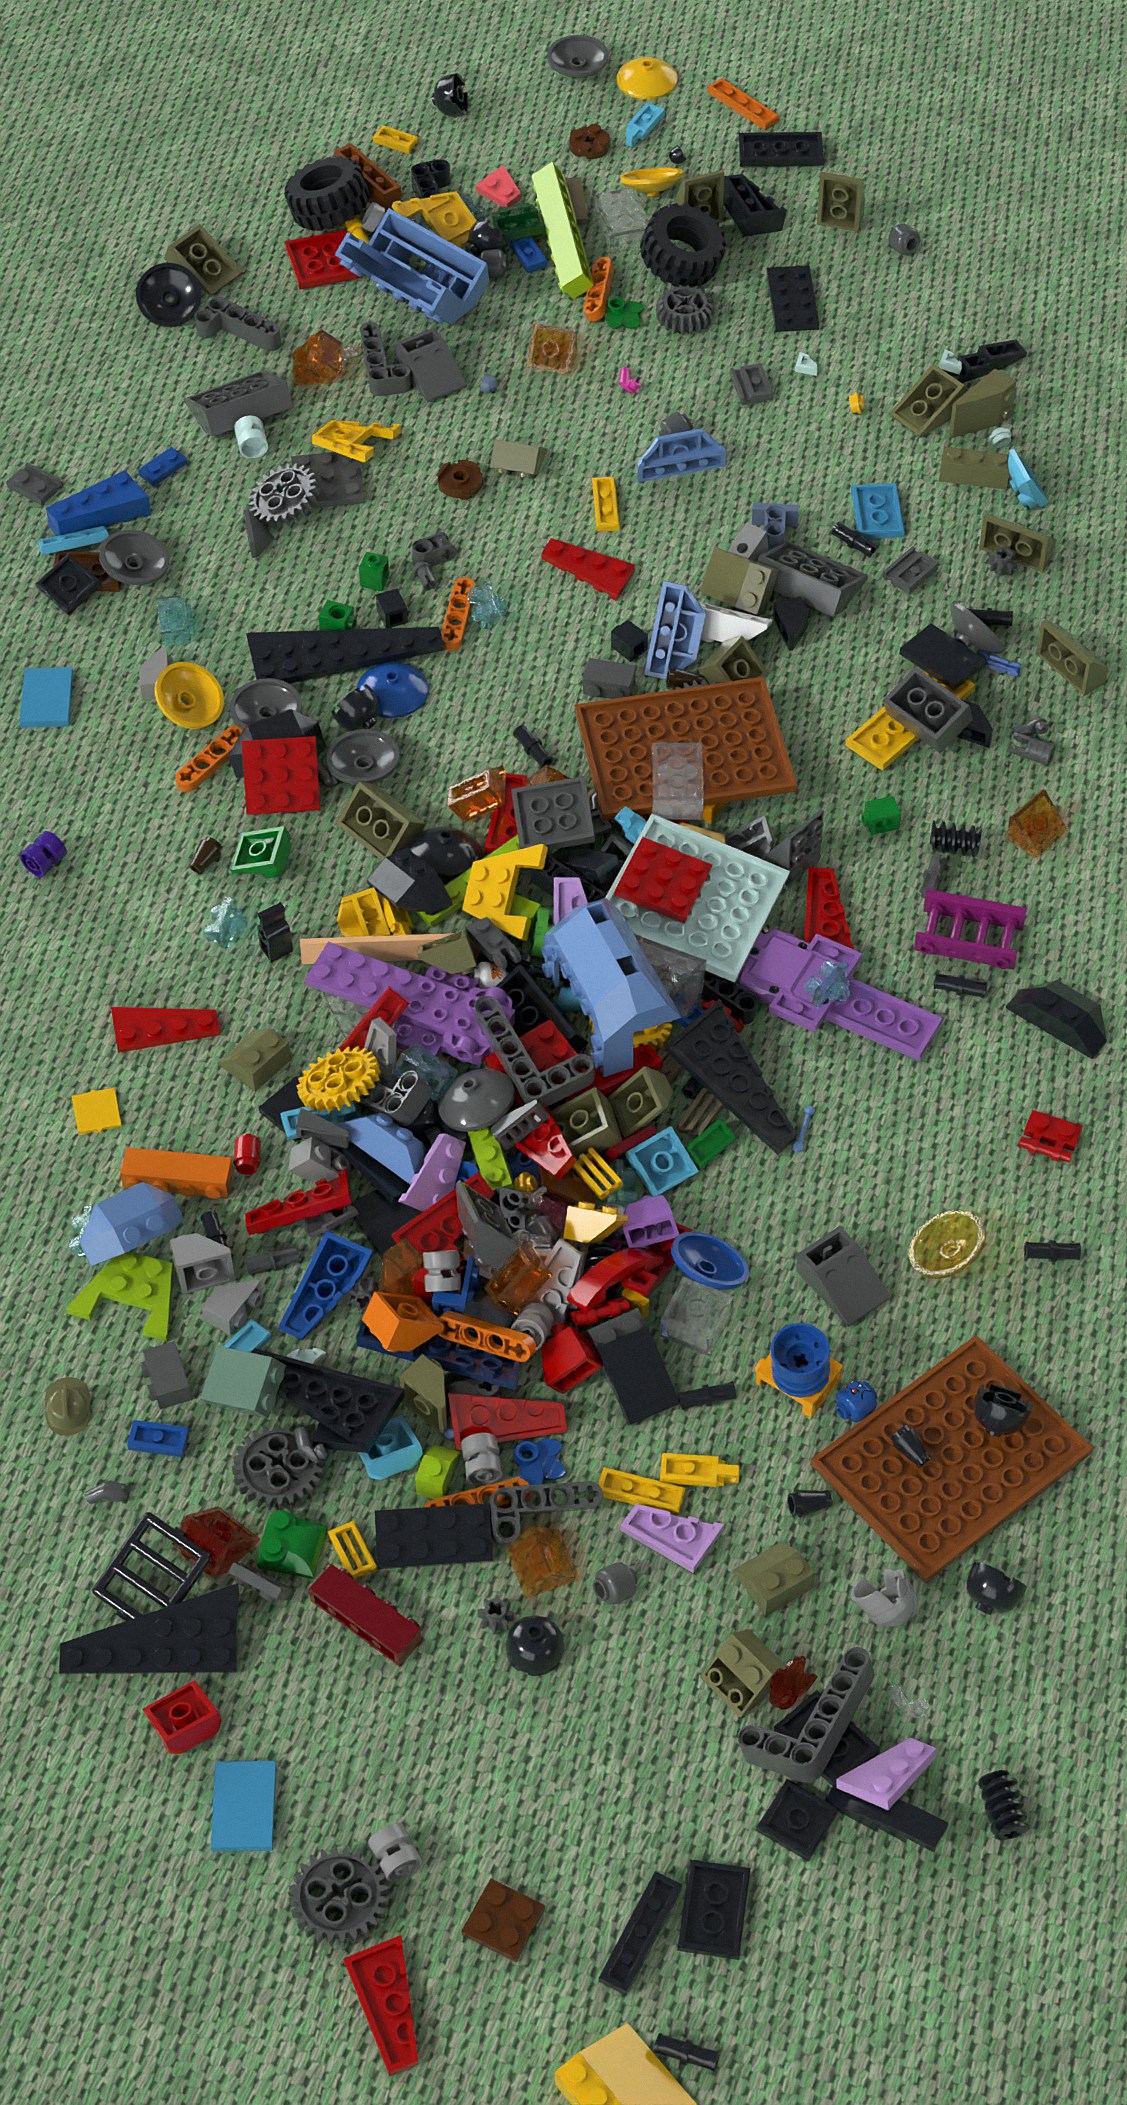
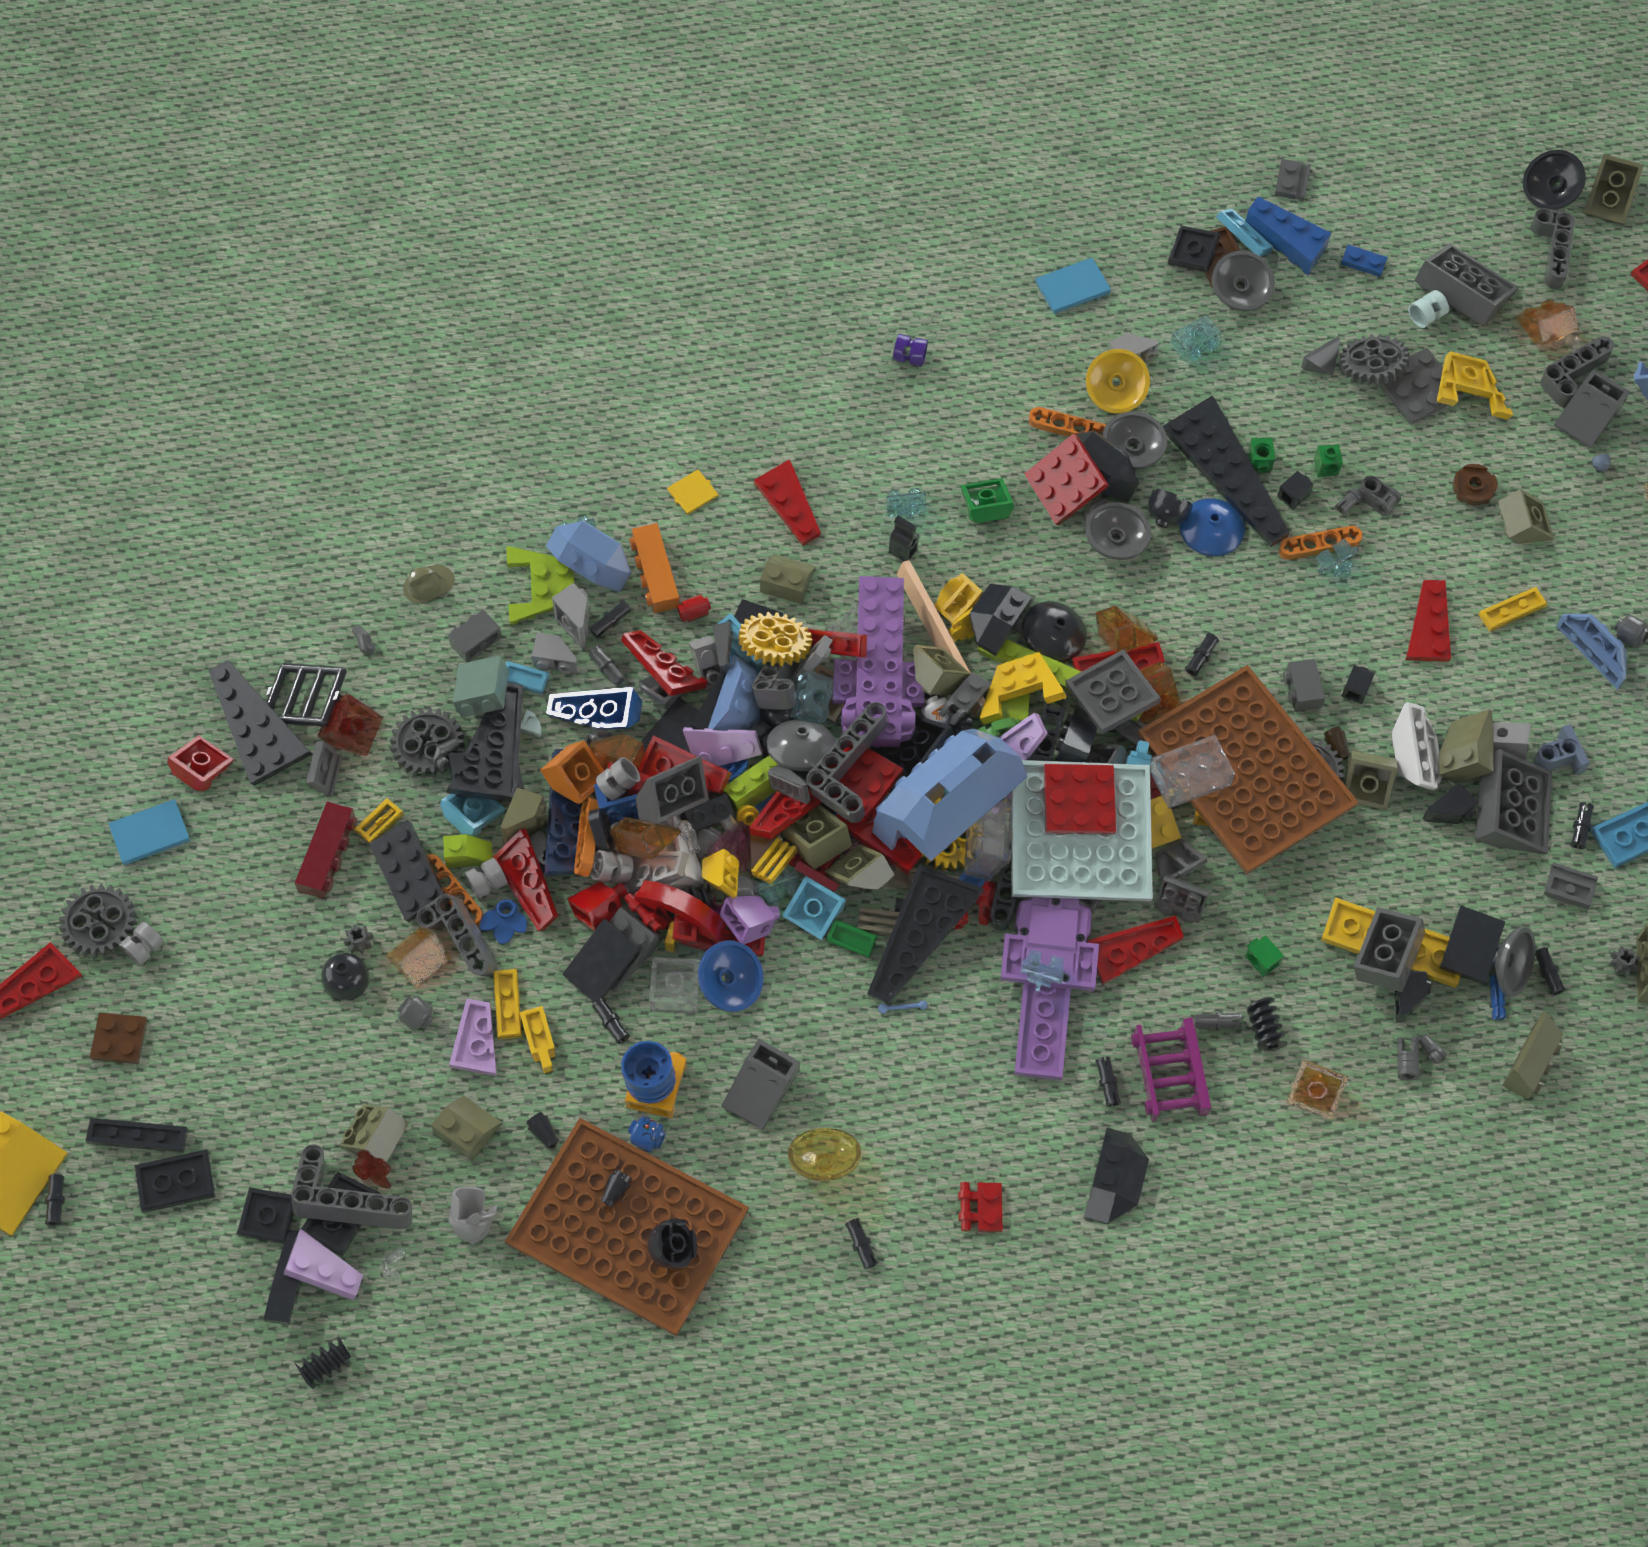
camera: 65 degrees right, 10 degrees up
blue plate [127,1420,189,1457] -> none
dark brown cone [189,837,222,874] -> none
green slope [257,1510,328,1579] -> none
olive slope [336,782,426,860] -> none
medium blue wedge [644,581,706,679] -> none
black cylinder [966,1561,1027,1615] -> none

